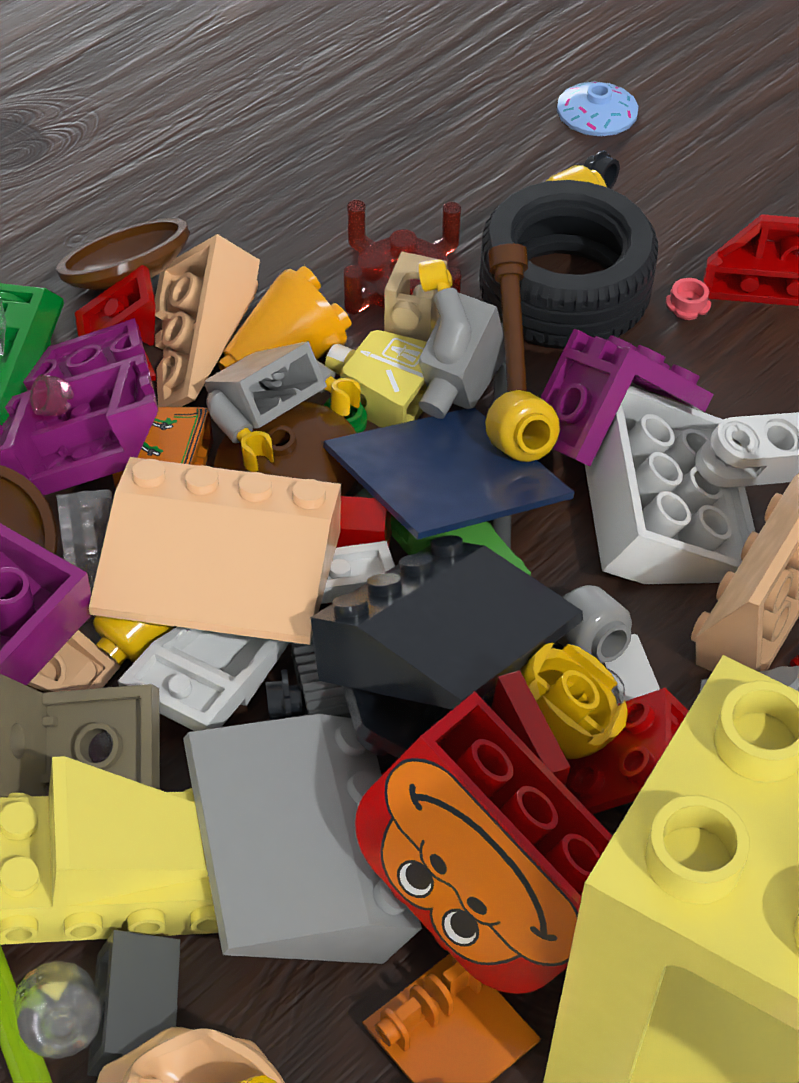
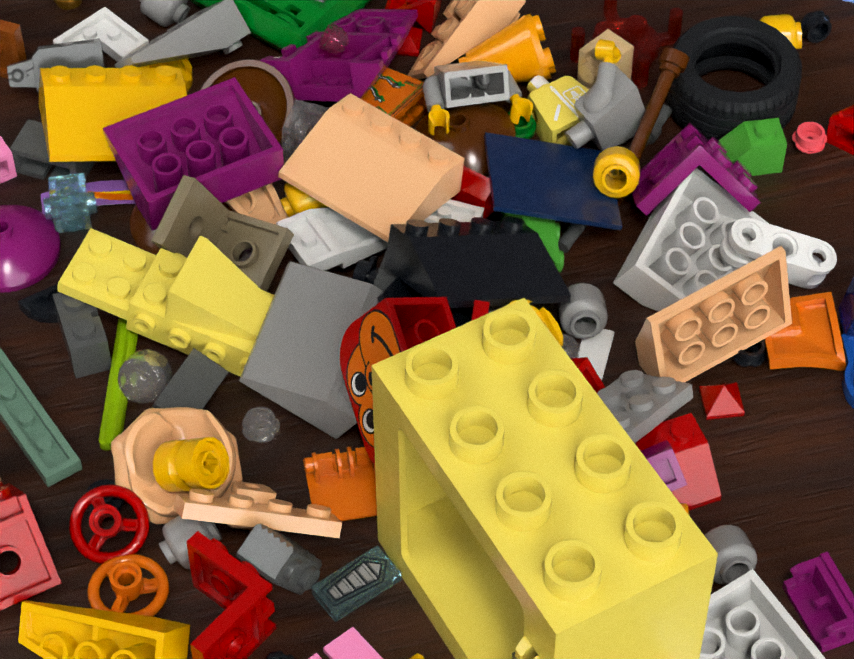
camera: 30 degrees right, 0 degrees up
none -> clear plate [242,407,280,443]
none -> bright green slope [712,118,787,180]

